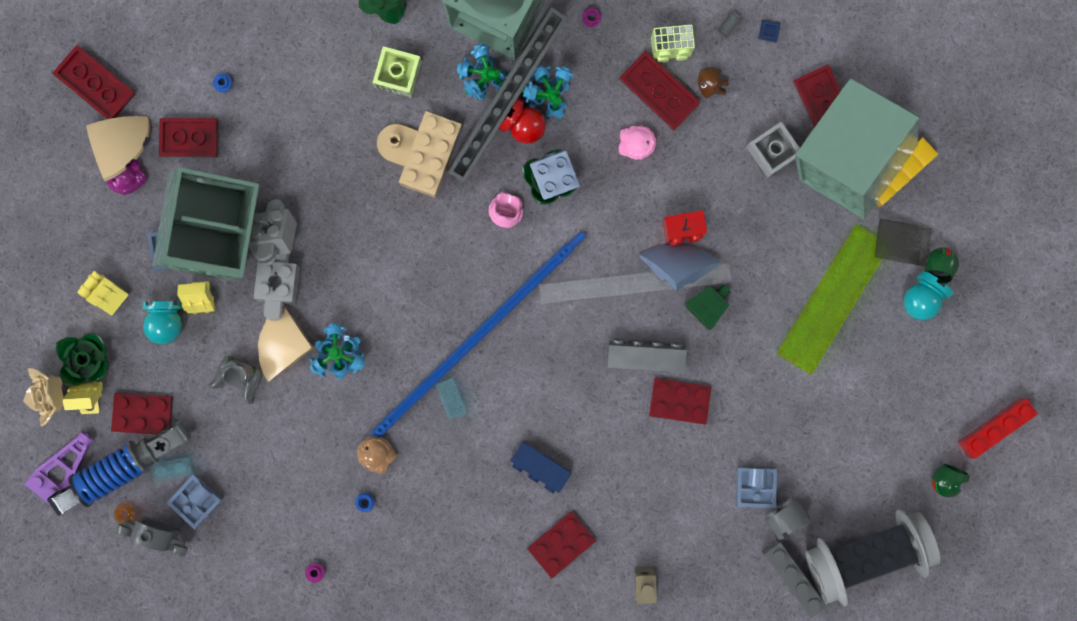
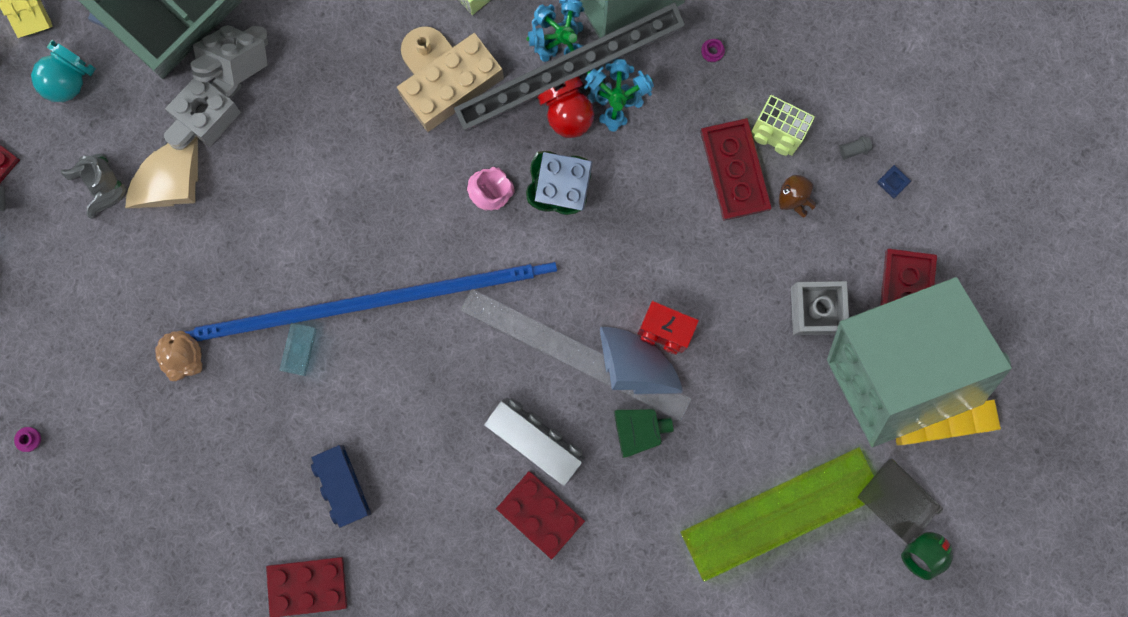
camera: 30 degrees right, 5 degrees down
light yellow piece [177,281,215,314] -> none
dark azure plant [310,323,365,379] -> none
blue plate [355,492,375,512] -> none
bright pink hair [619,126,656,160] -> none
teal tile [903,271,953,321] -> none

